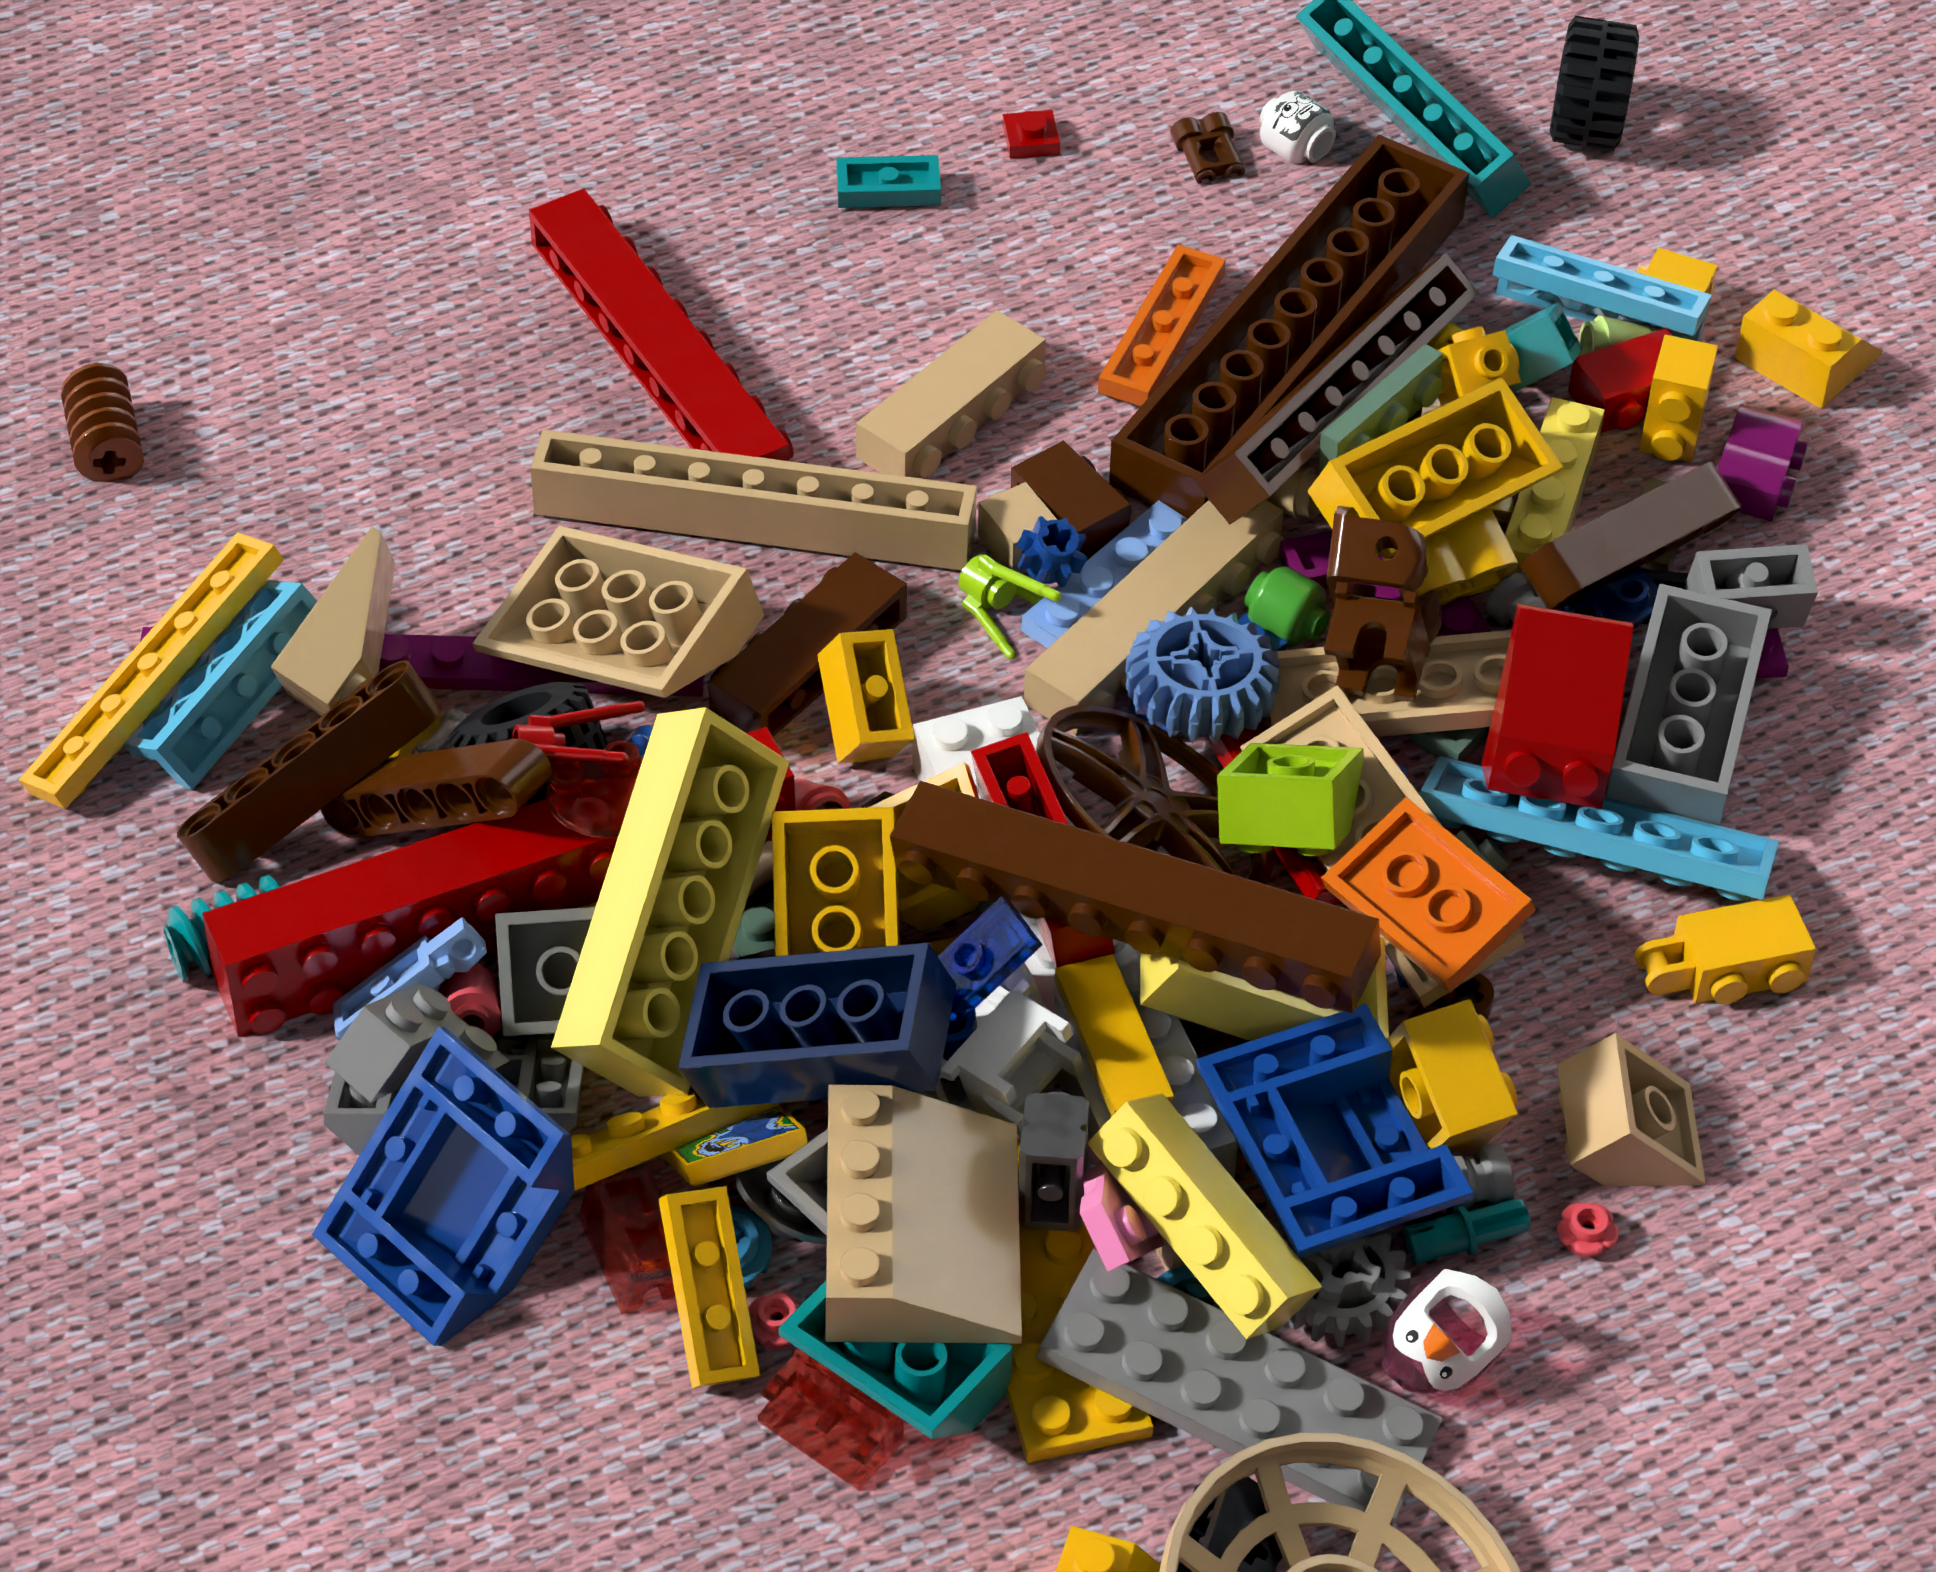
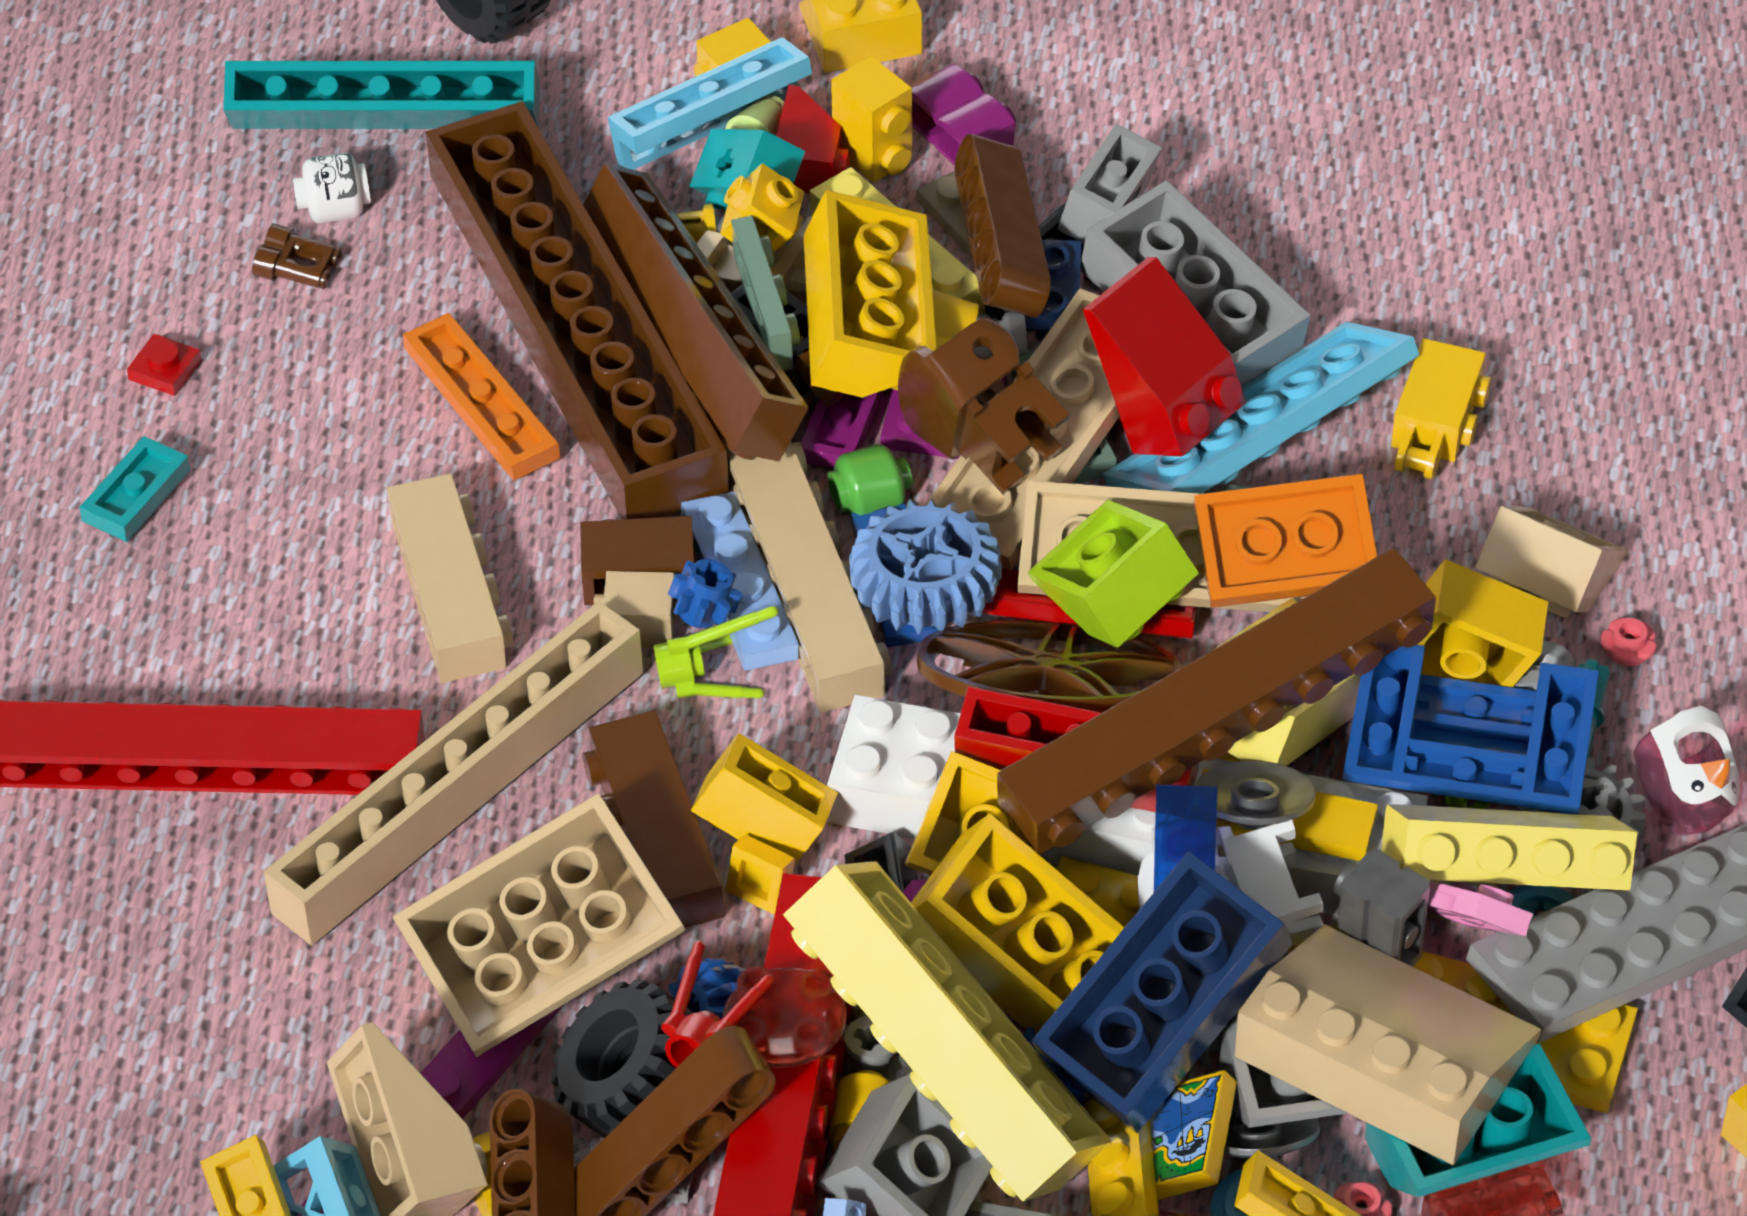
camera: 55 degrees left, 0 degrees up
none -> yellow plate [725,834,795,914]
none -> flat silver dish [1195,761,1316,830]

